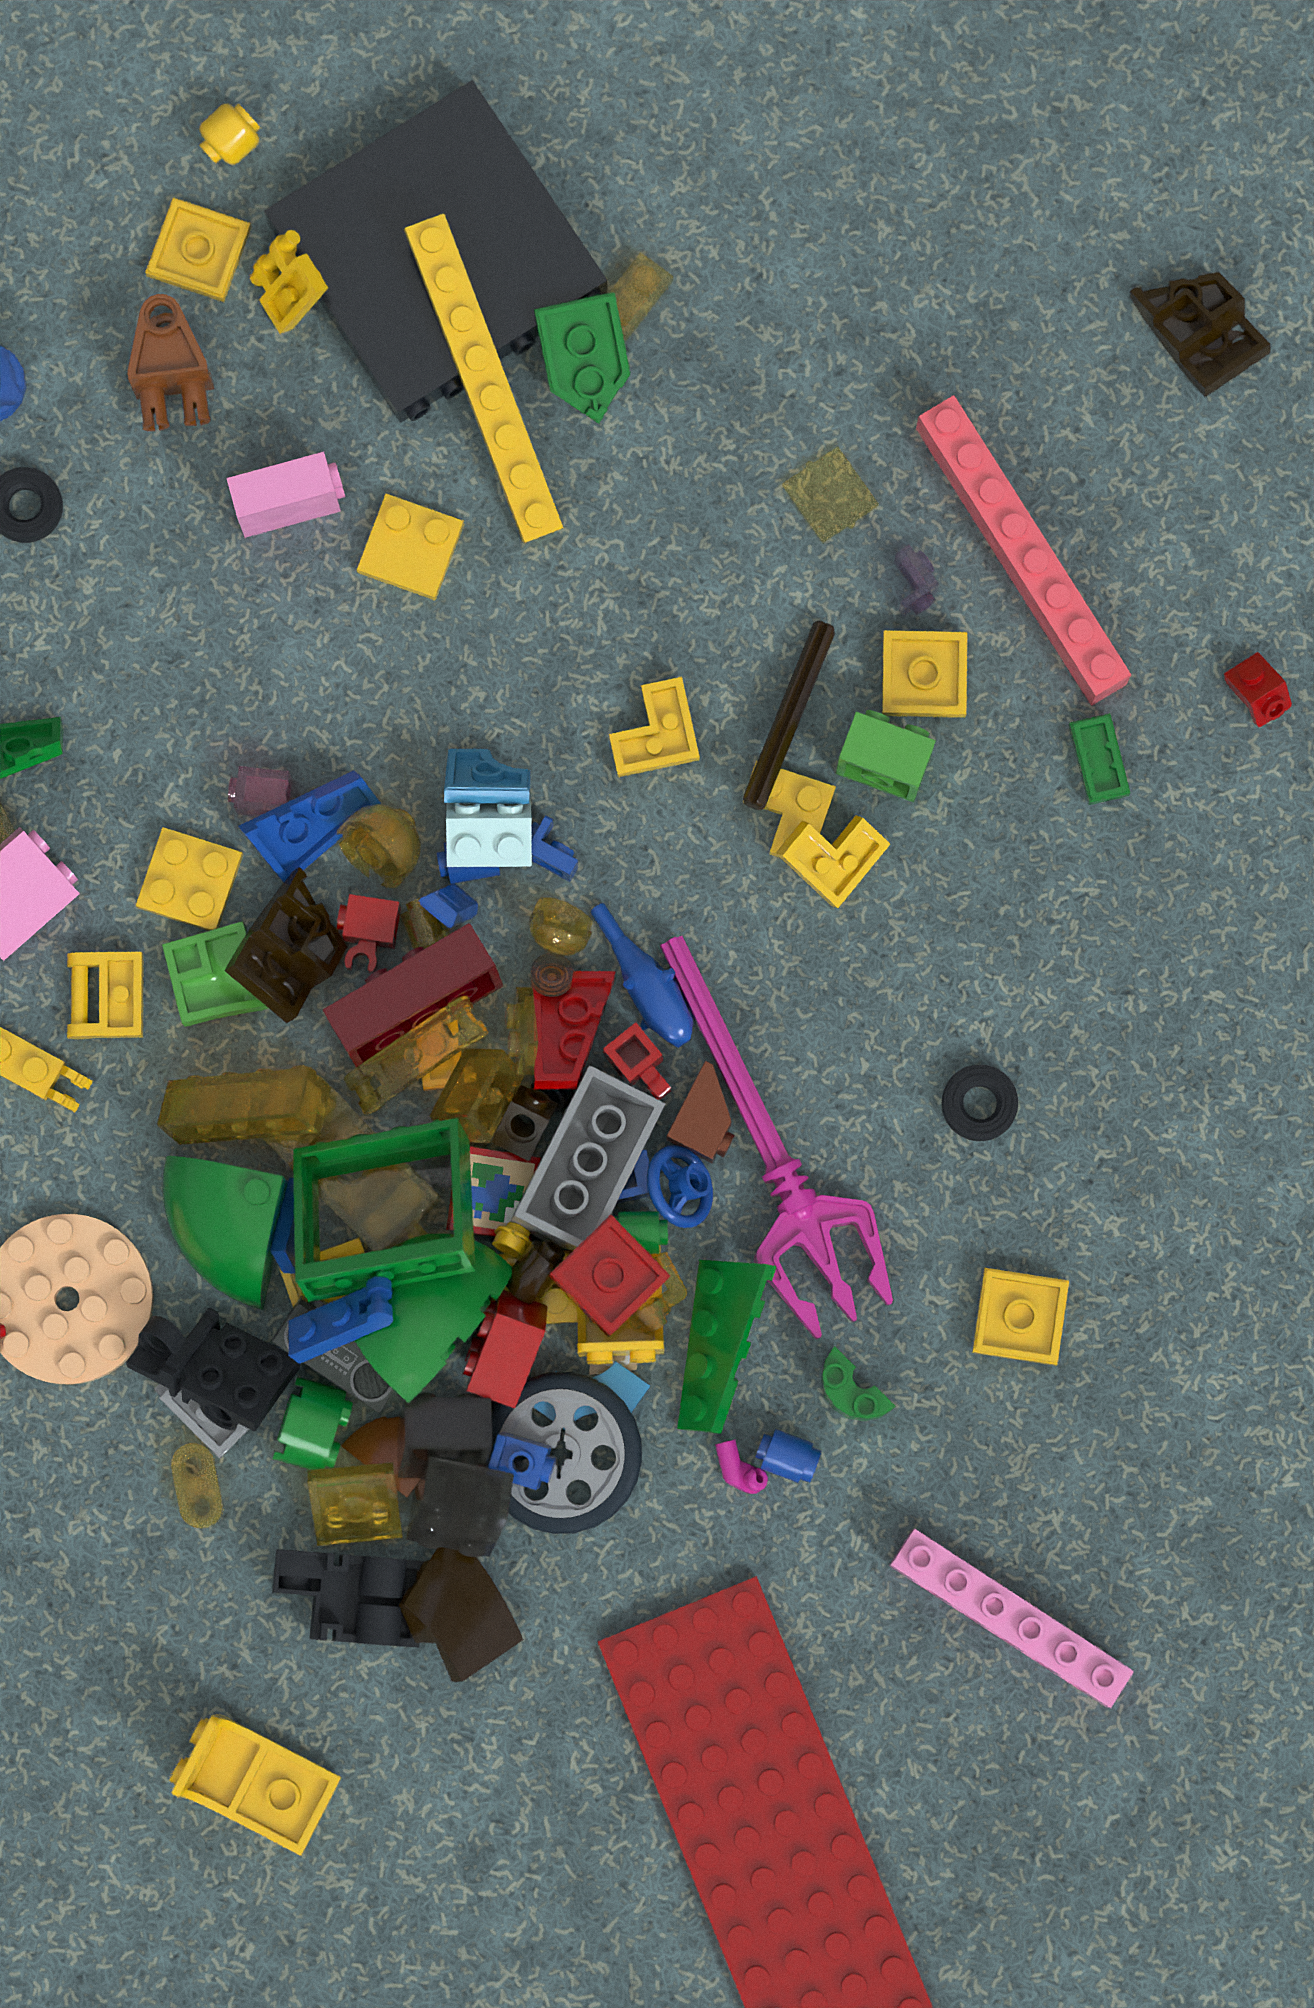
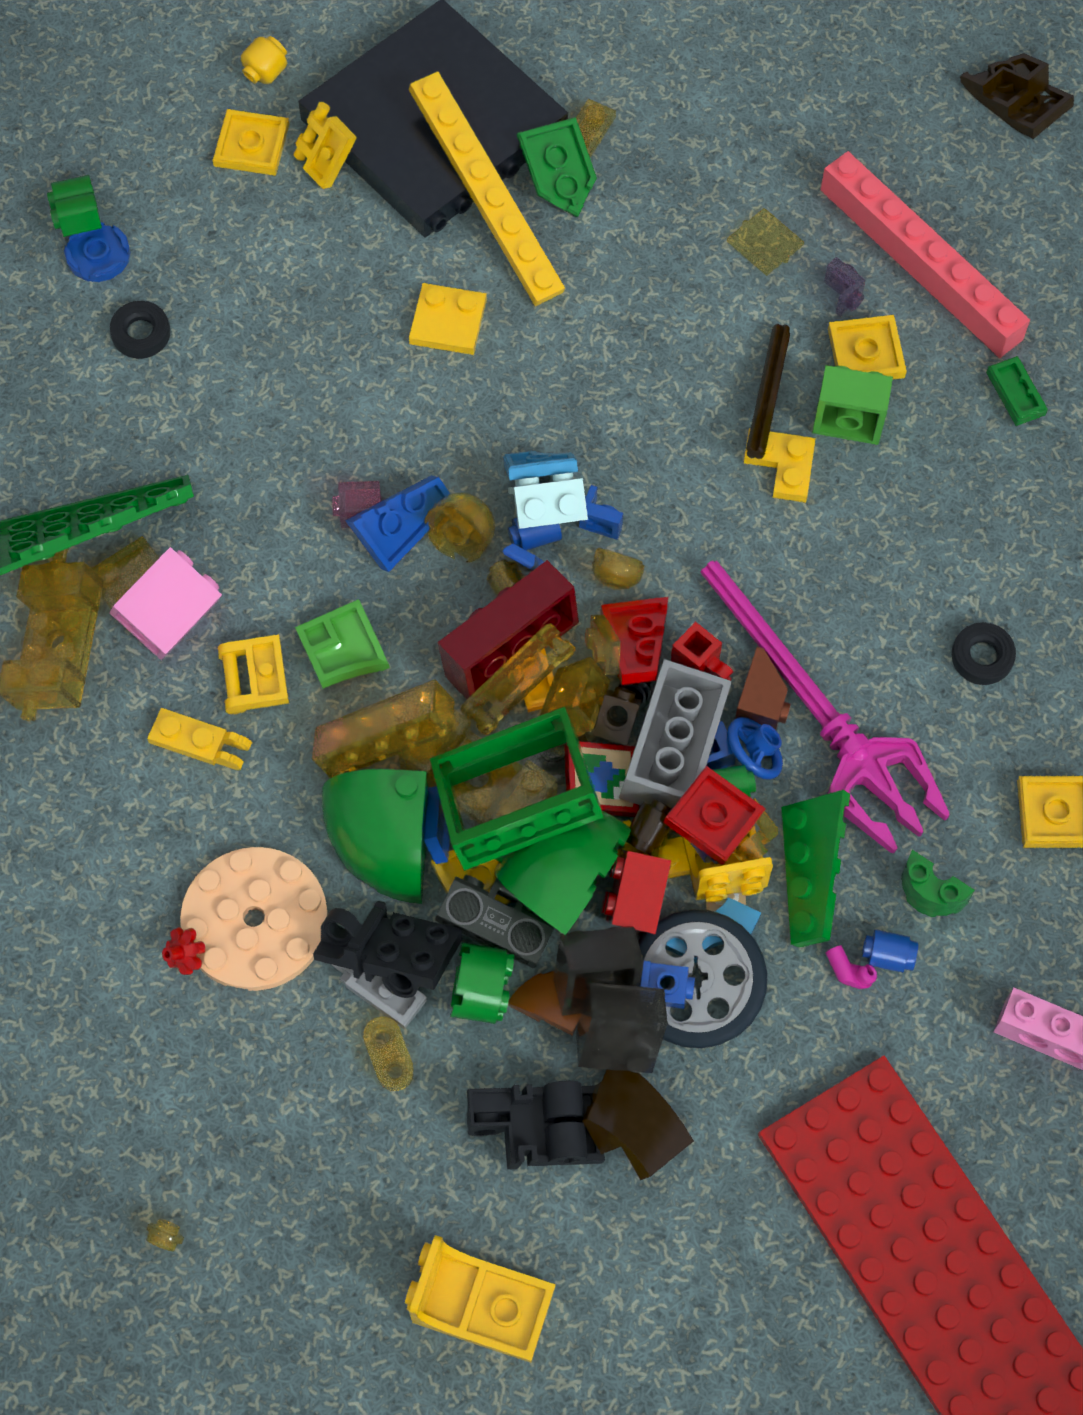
camera: 10 degrees left, 15 degrees down
dark orange piece [127,294,215,431] -> none
yellow plate [136,827,243,931] -> none
dark brown slope [224,867,347,1023] -> none
bright pink brick [226,452,345,538] -> none
blue plate [288,1277,393,1364] -> none
clear yellow plate [307,1462,403,1546] -> none
red brick [337,894,402,974] -> none
yellow plate [492,1222,532,1259] -> none
clear smoke tile [530,953,573,997] -> none
blue piece [590,903,694,1048] -> none
yellow plate [609,677,700,777] -> none
yellow plate [776,815,890,908] -> none

